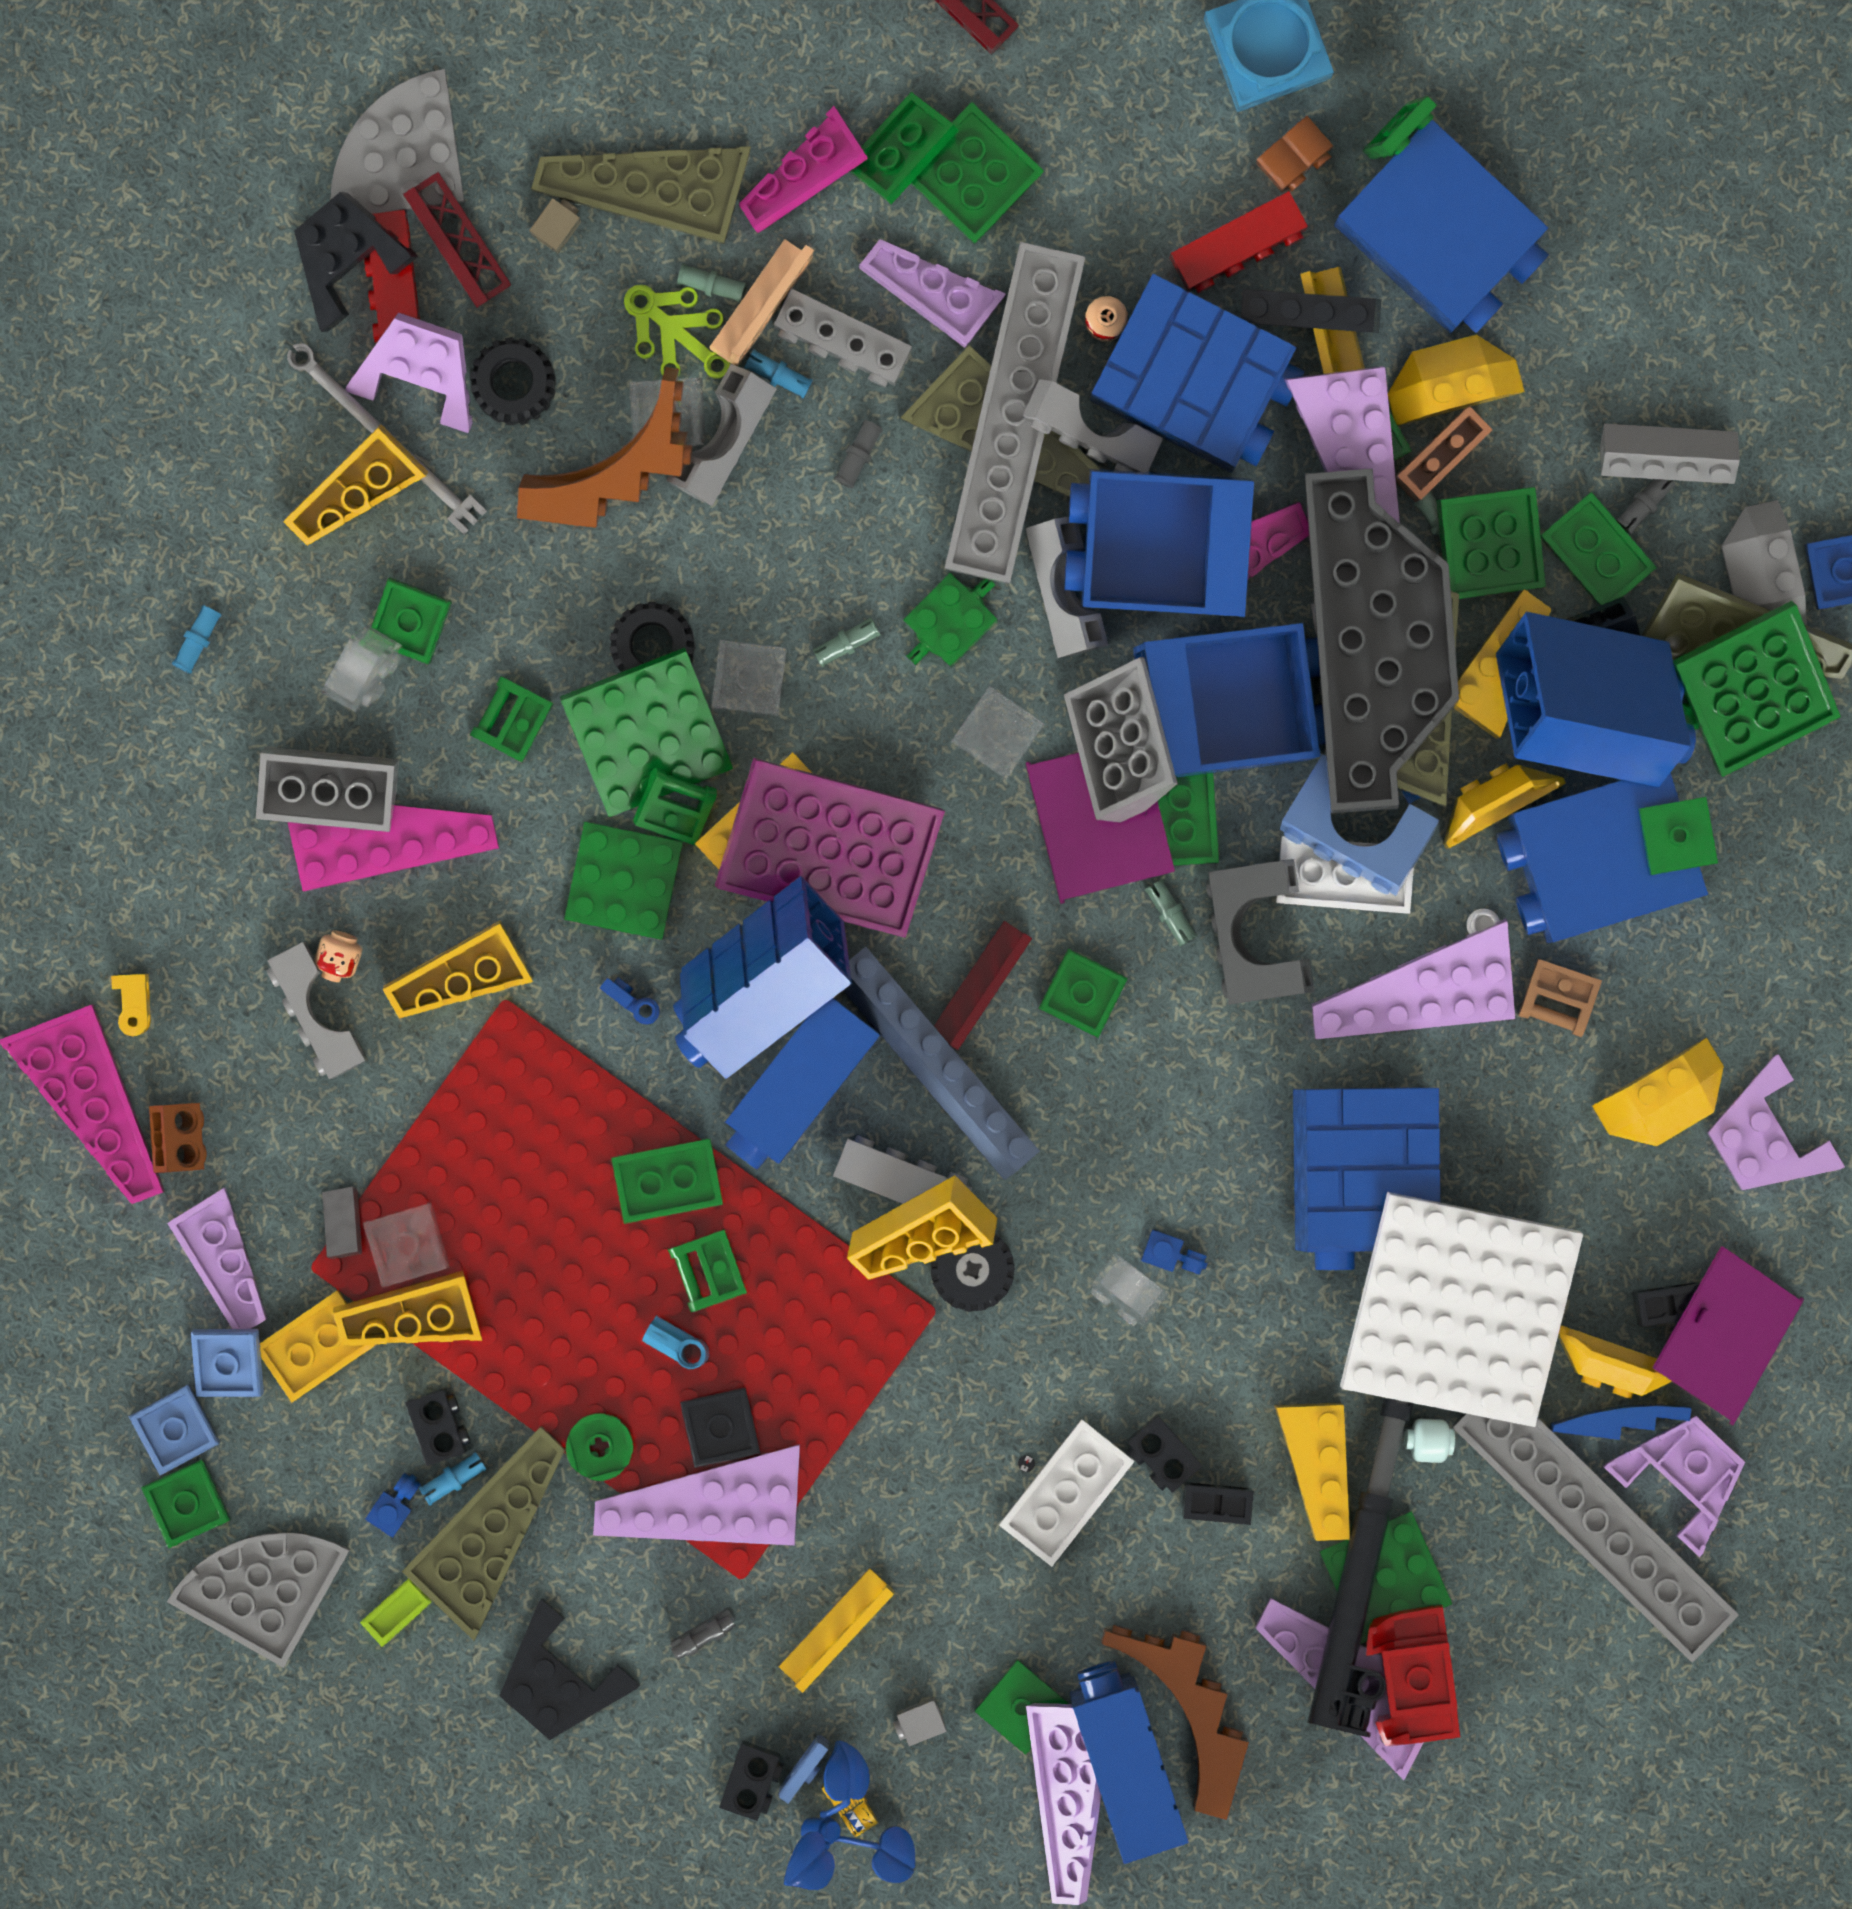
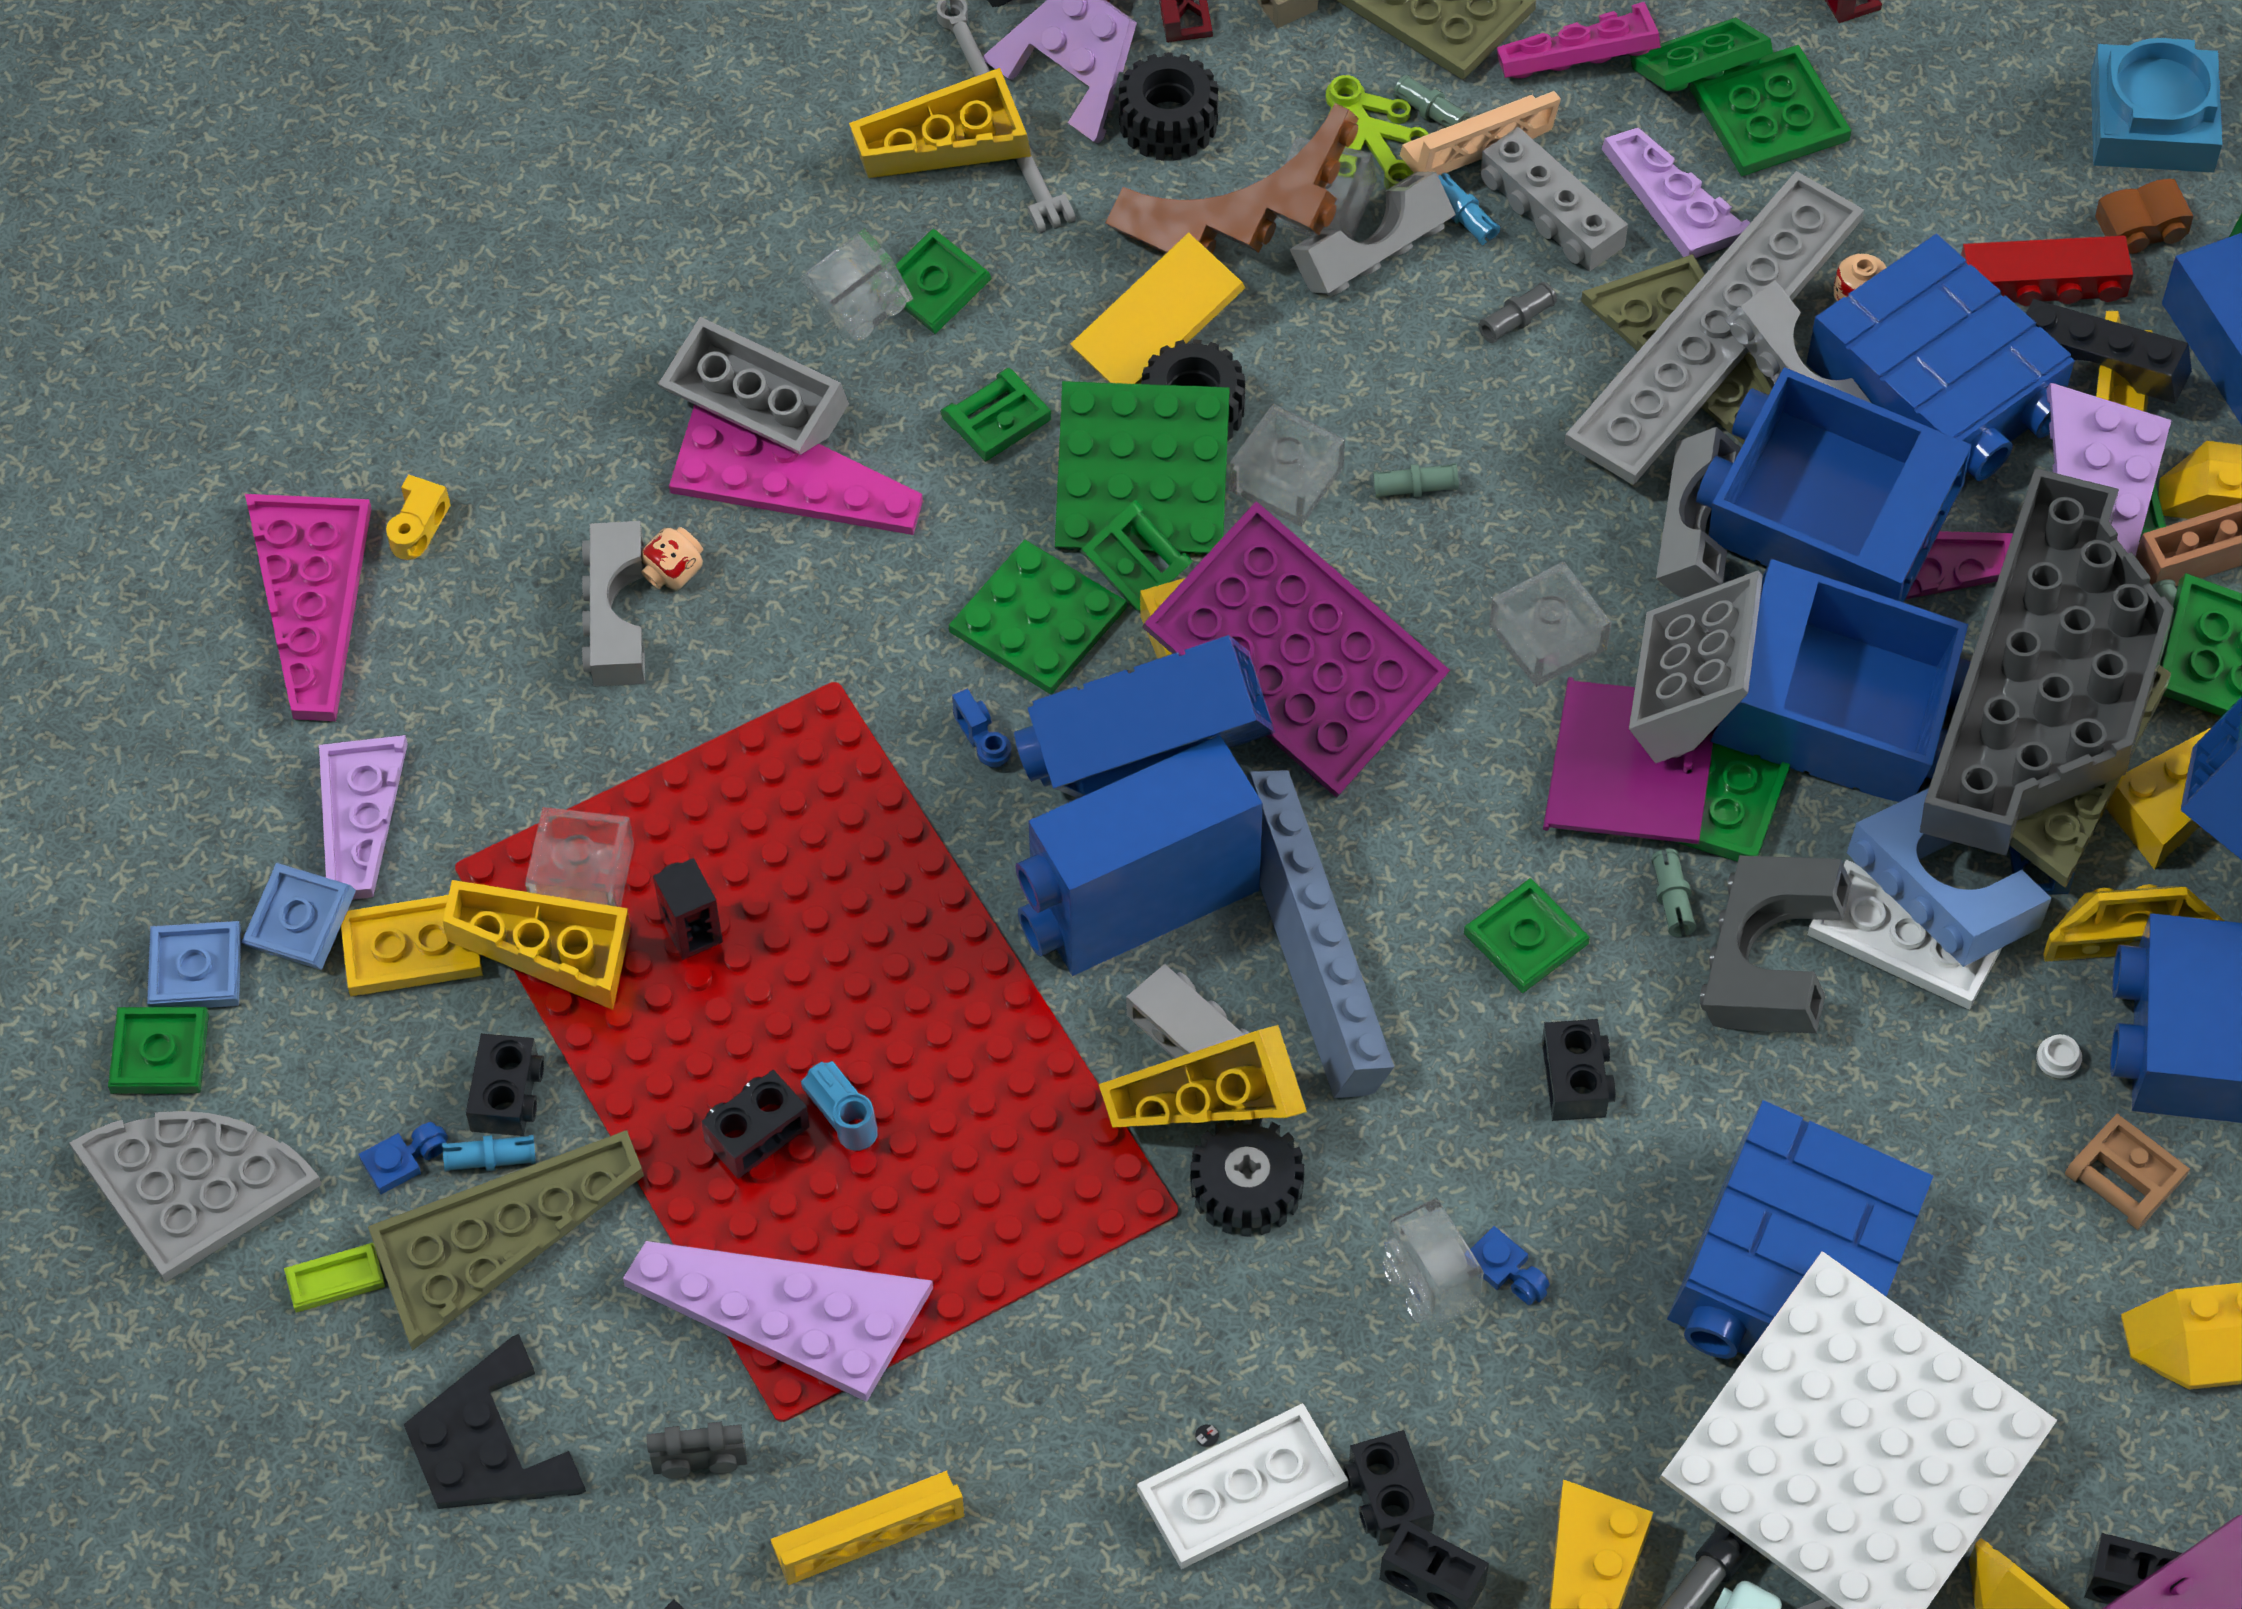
camera: 25 degrees right, 30 degrees down
dark orange brick [149,1103,207,1173] -> none
dark azure pin [172,605,221,674] -> none
flat silver tile [322,1187,362,1259] -> none
yellow wedge [383,920,533,1019] -> none
green plate [566,1413,634,1481] -> none
green plate [611,1138,723,1224] -> none
green plate [668,1229,747,1313] -> none
black plate [680,1387,761,1468] -> none
green plate [903,573,998,668] -> none
dark red fence [934,921,1032,1050] -> none
lavender wing [1312,918,1515,1039] -> none
none -> black brick [653,858,723,960]
none -> black brick [701,1069,810,1179]
none -> yellow tile [1070,232,1245,384]
none -> black brick [1542,1019,1616,1121]

